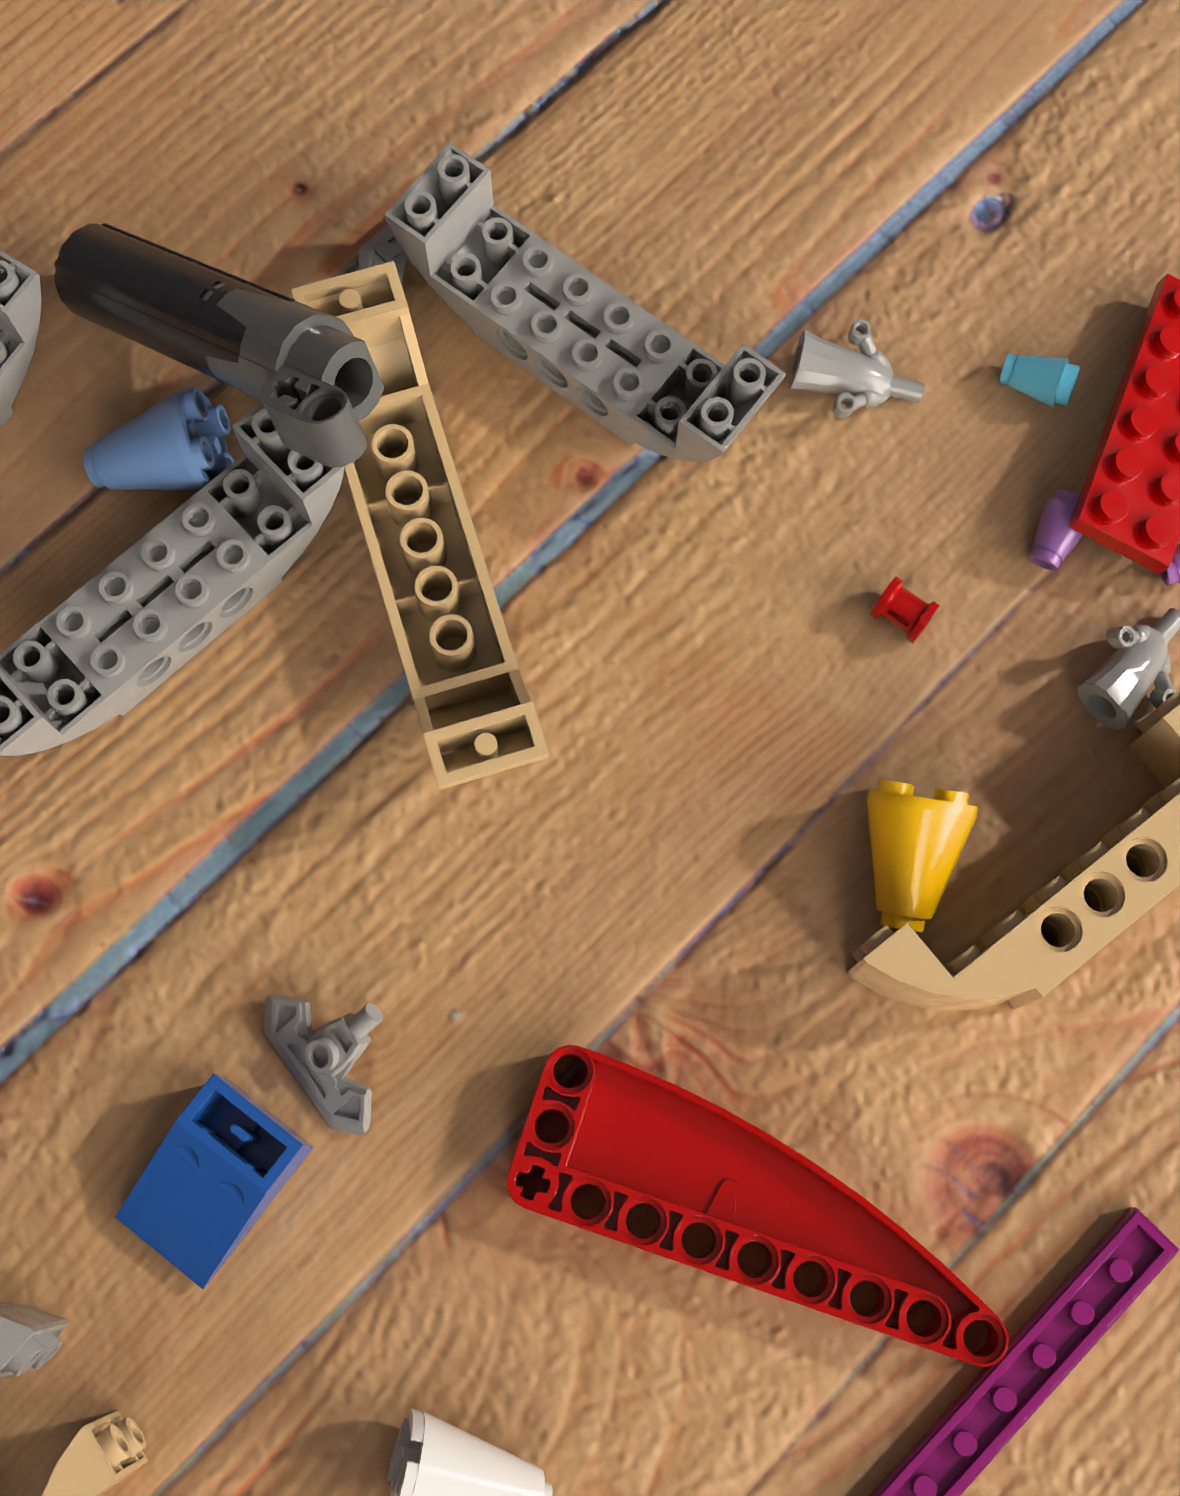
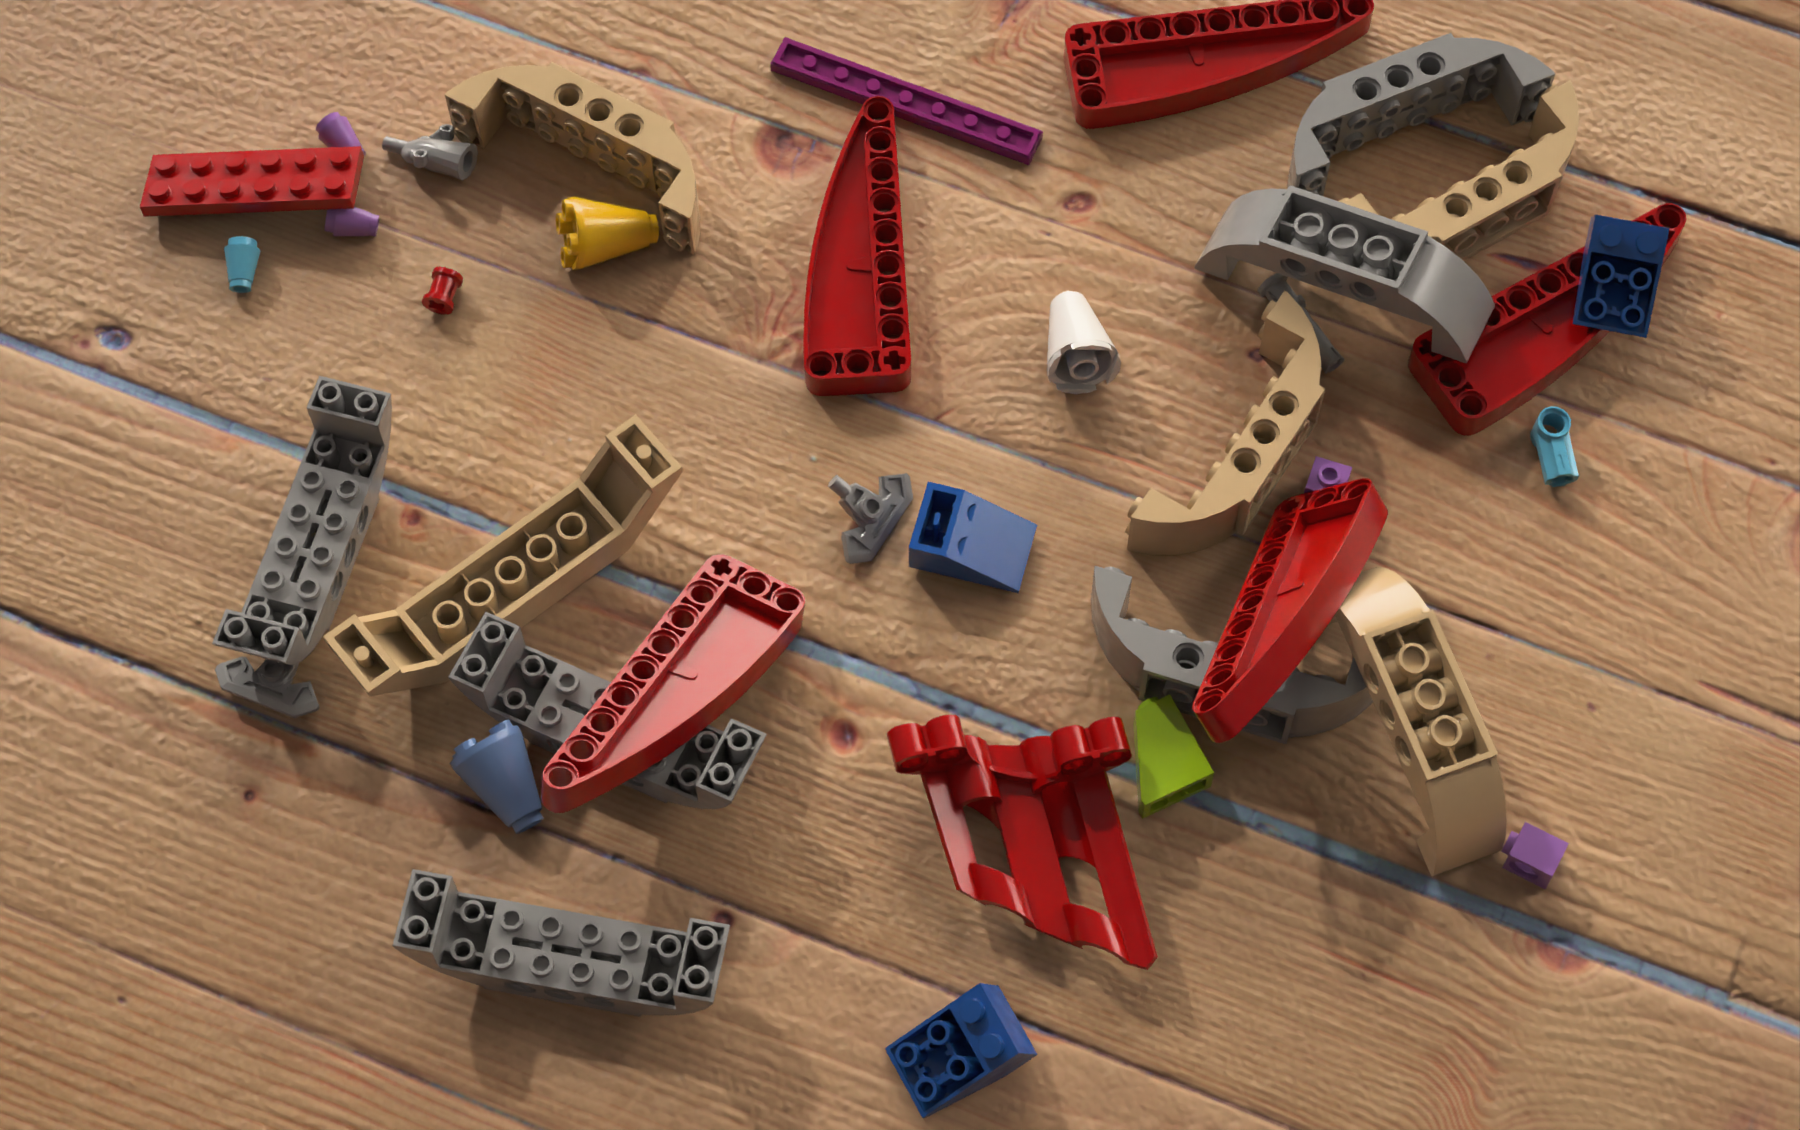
camera: 110 degrees left, 10 degrees down
piece [54,223,384,467] -> none
light grey piece [788,319,925,419] -> none
none -> red beam [541,554,805,813]

